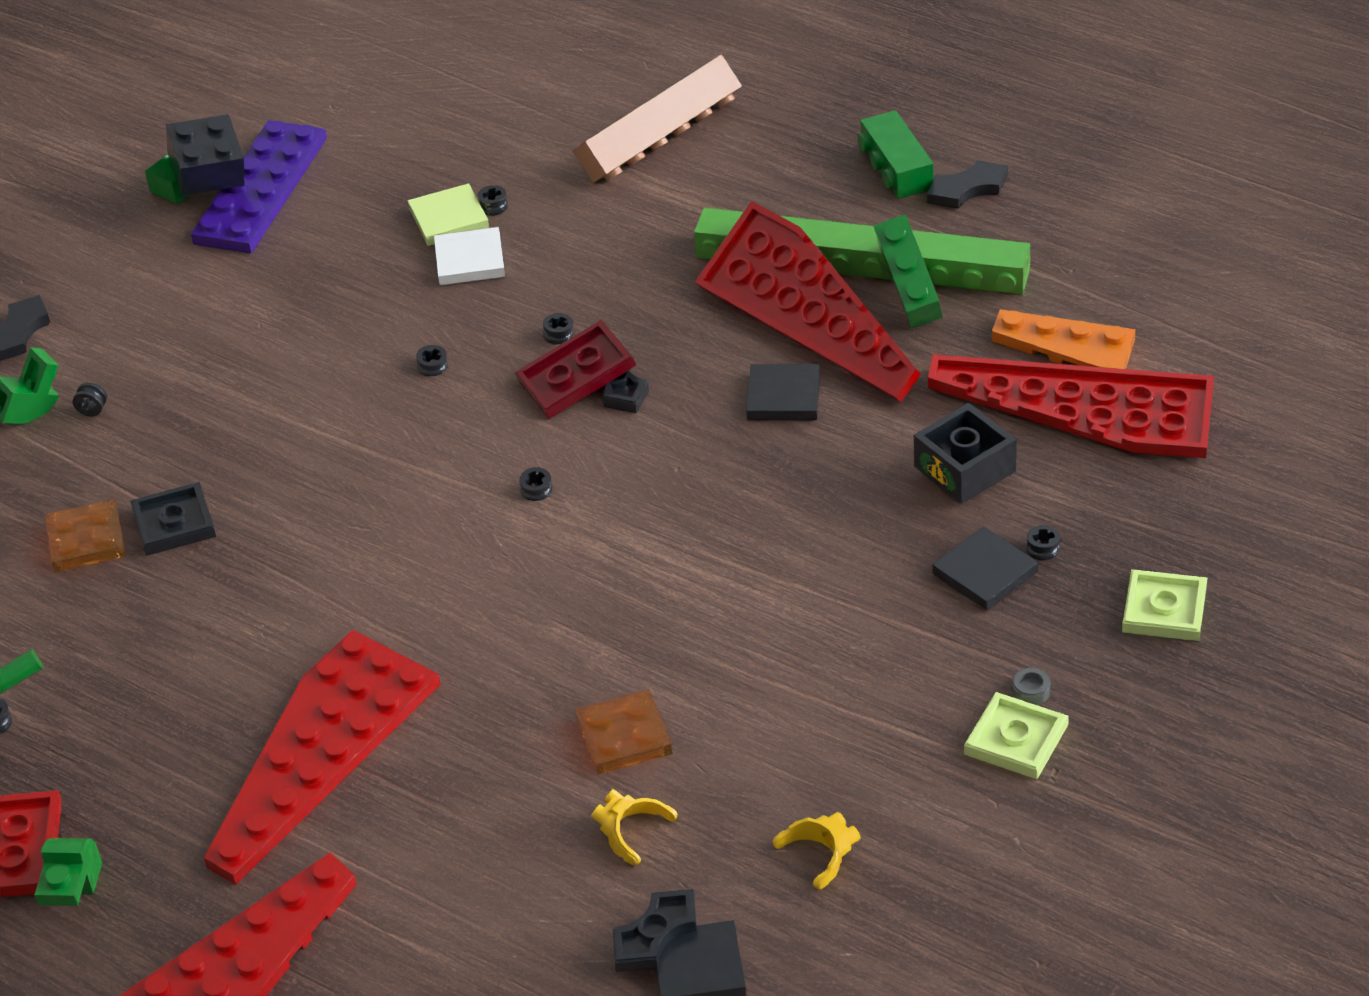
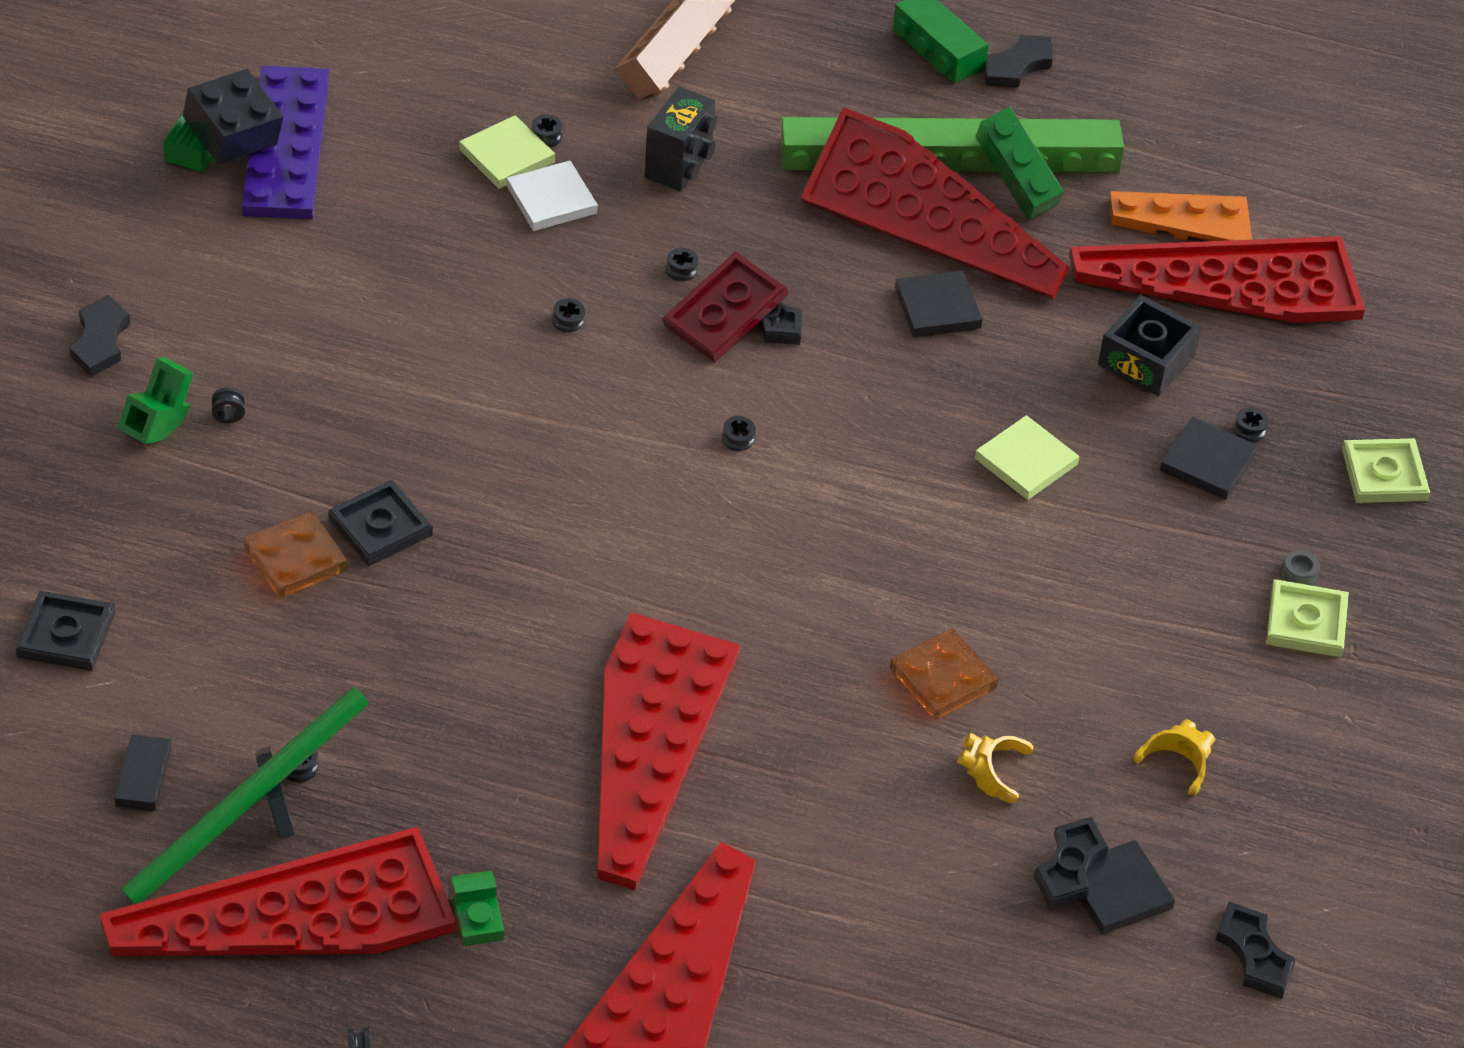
camera: 25 degrees left, 5 degrees up
none -> black brick [644,86,718,192]
none -> yellowish green tile [975,415,1079,500]

